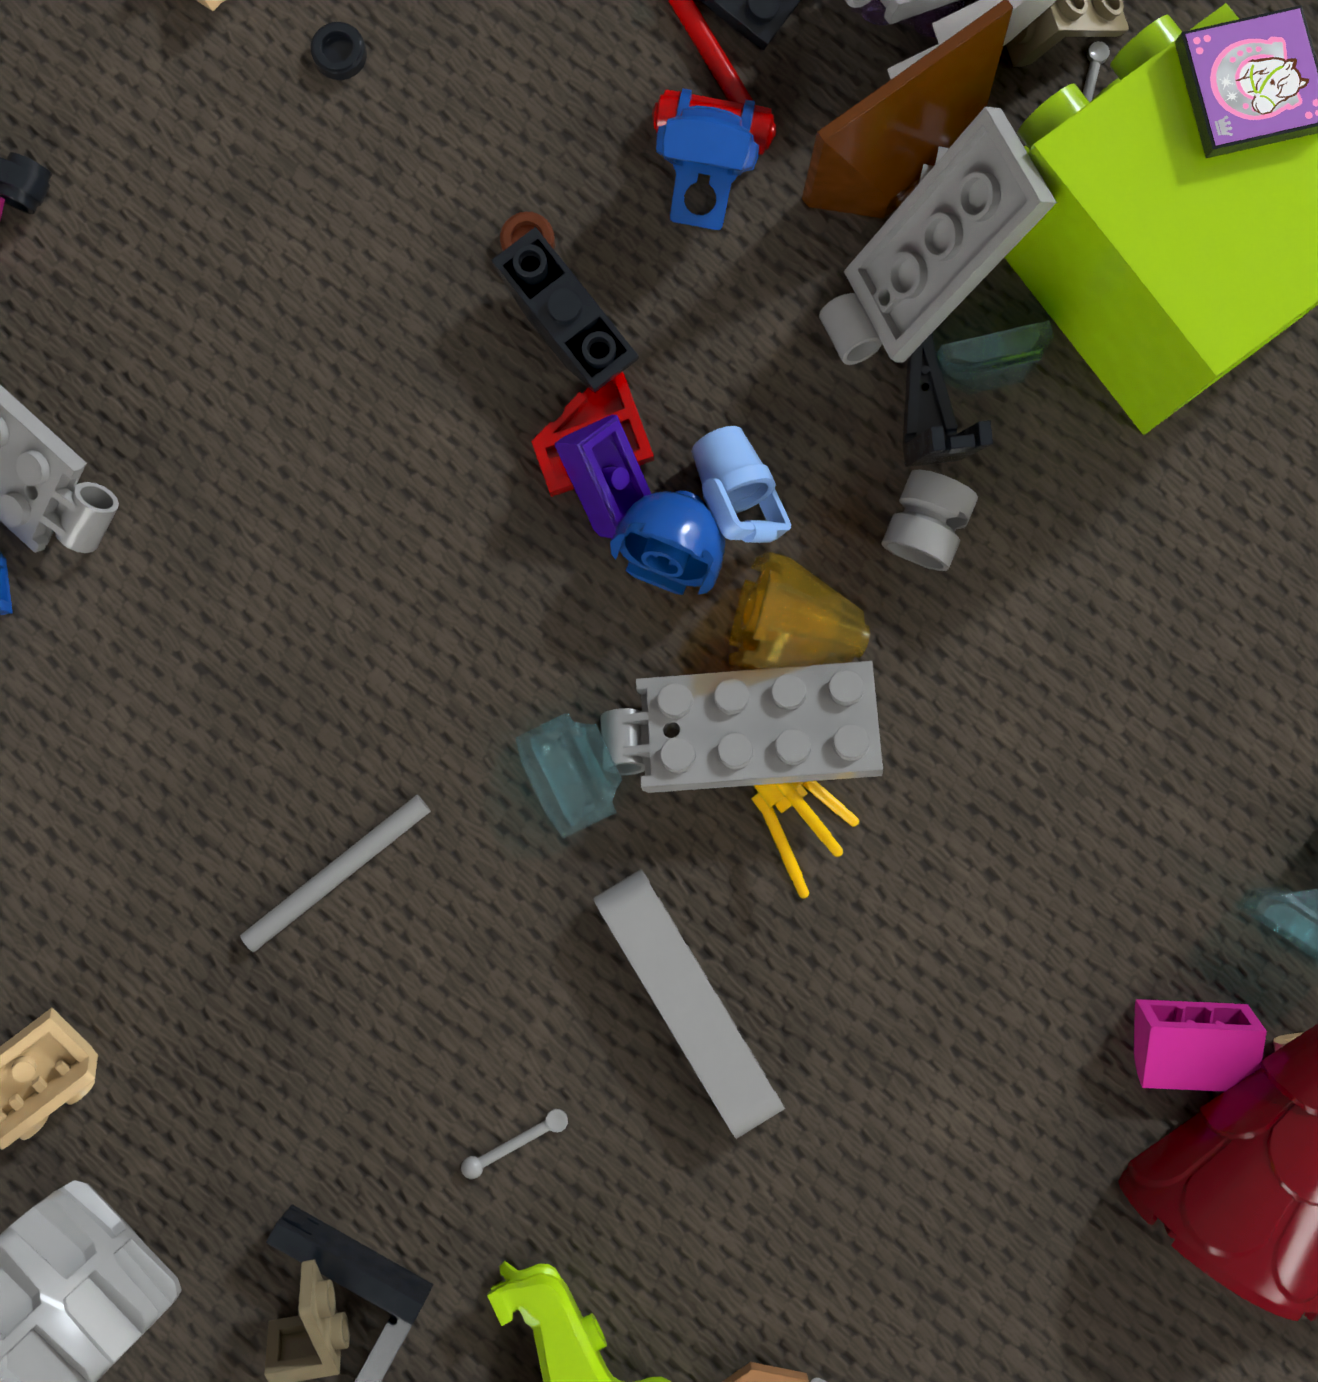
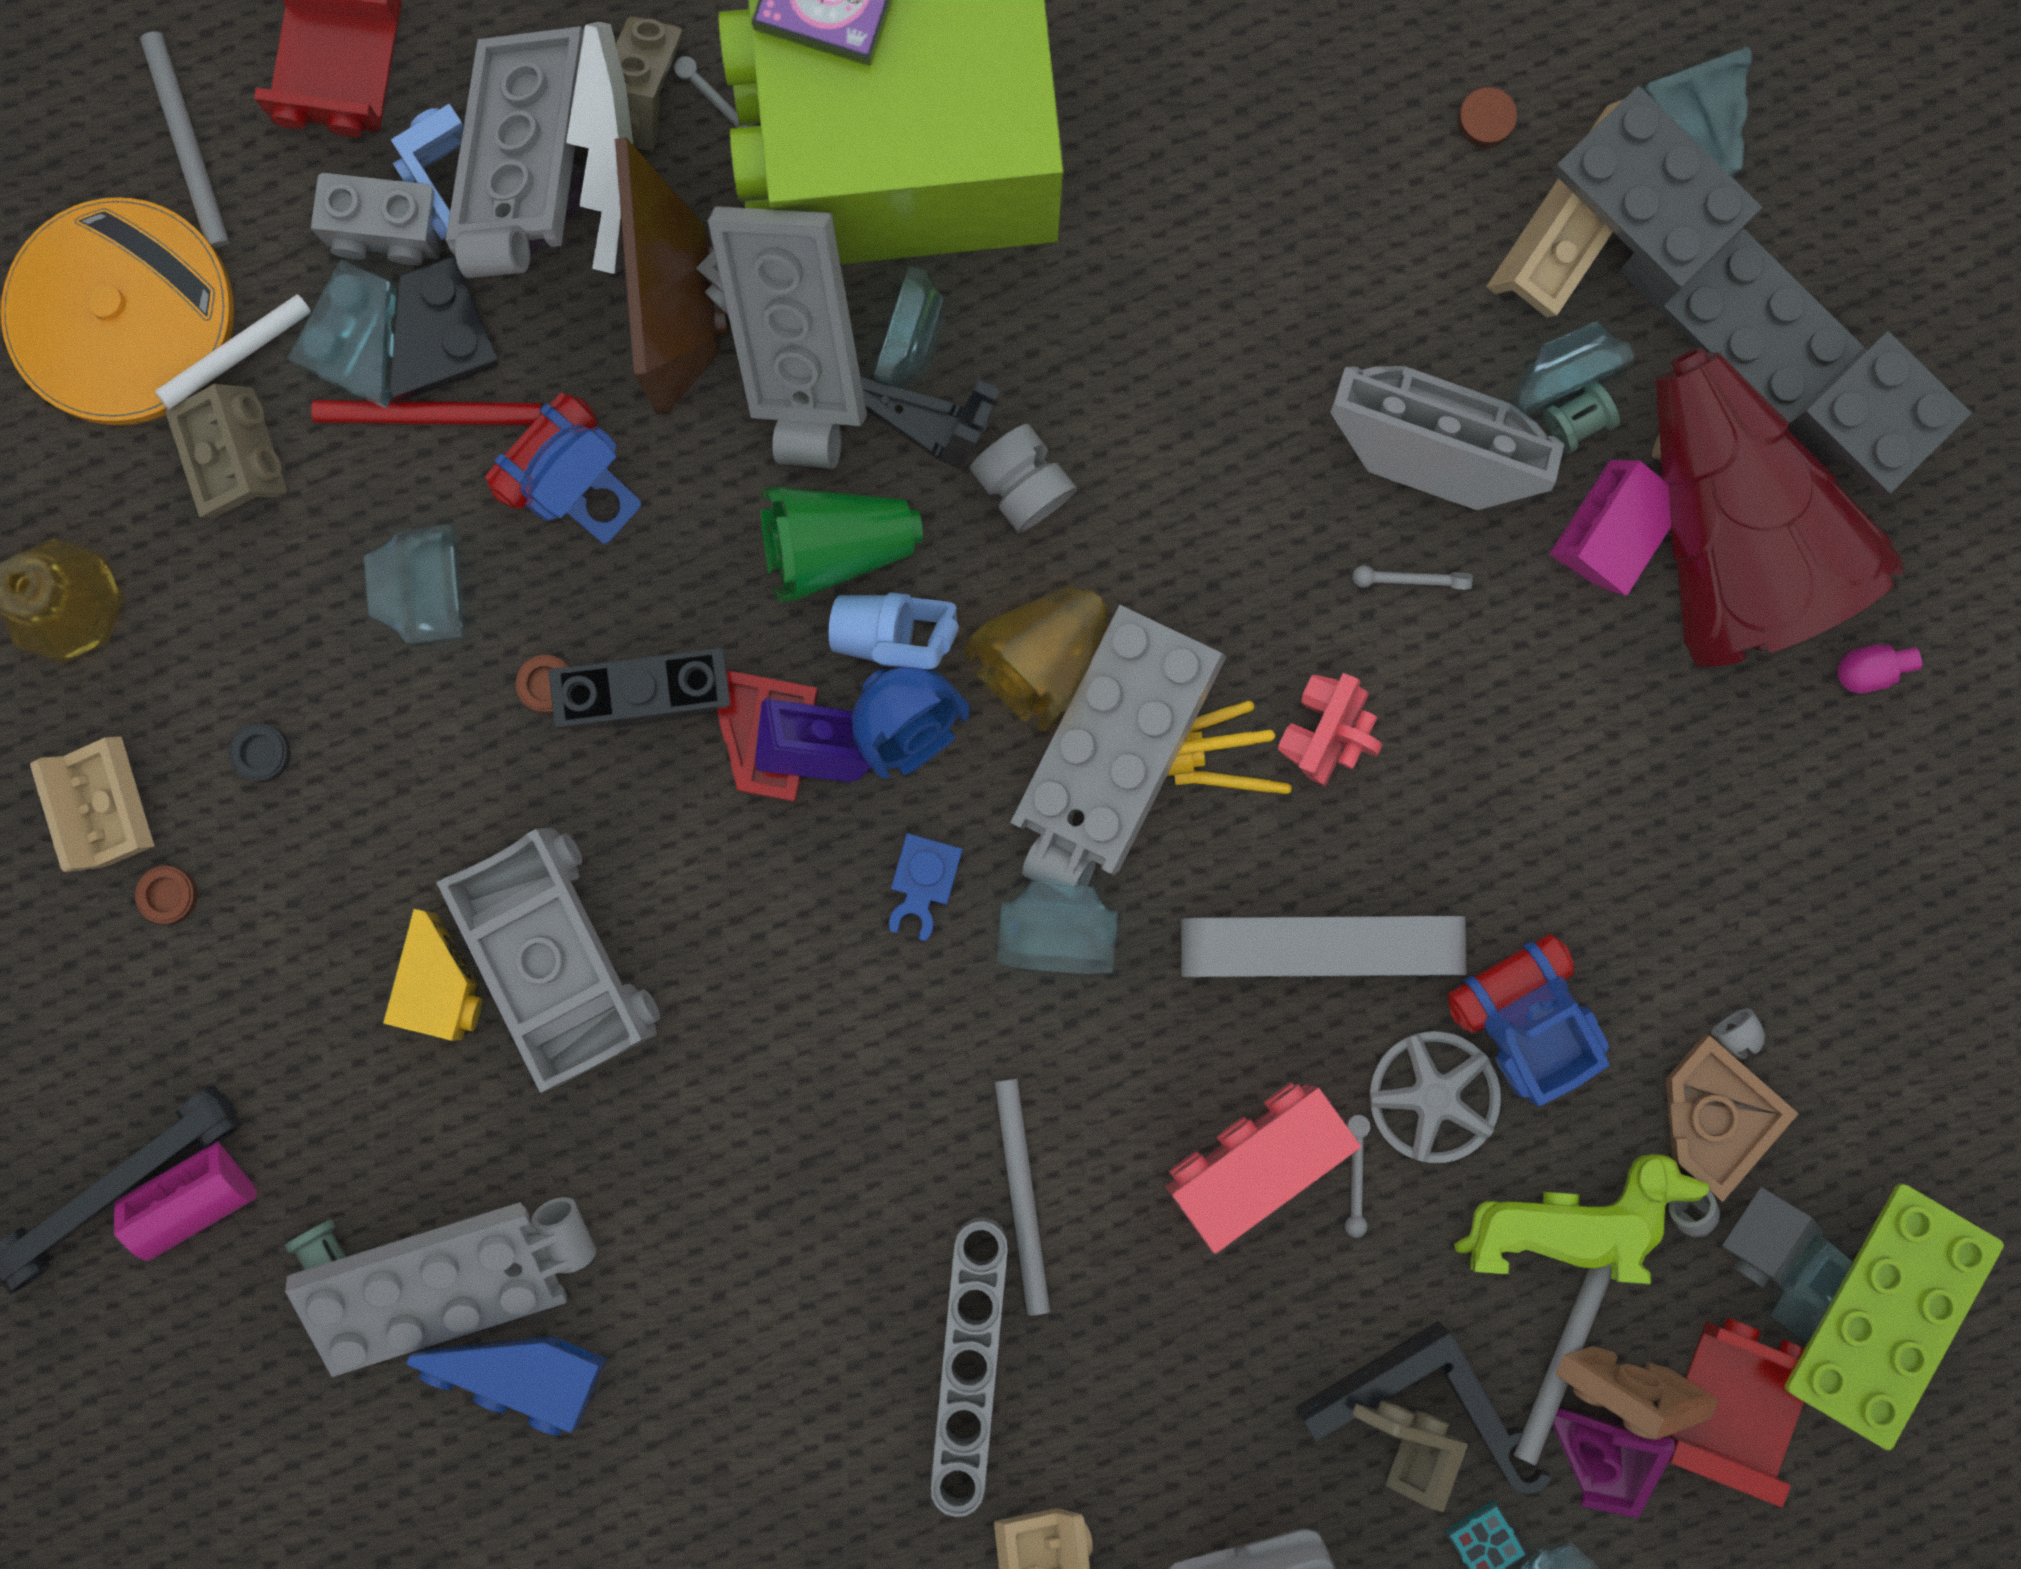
camera: 60 degrees left, 0 degrees up
none -> copper tile [135,866,198,924]
none -> clear light blue slope [364,524,466,645]
none -> yellow slope [383,909,482,1041]
none -> light grey piece [436,828,660,1093]
none -> green cone [760,486,923,603]
none -> blue plate [889,833,963,941]
none -> light grey beam [931,1217,1008,1517]
none -> coral brick [1165,1082,1362,1254]
none -> coral hips [1278,673,1383,786]
none -> light grey wedge [1330,366,1564,510]
none -> light grey hinge [1352,565,1473,590]
none -> light grey wheel [1370,1031,1501,1163]
none -> blue piece [1446,934,1610,1106]
none -> sand green bush [1543,381,1620,455]
none -> dark pink cylinder [1837,643,1922,694]

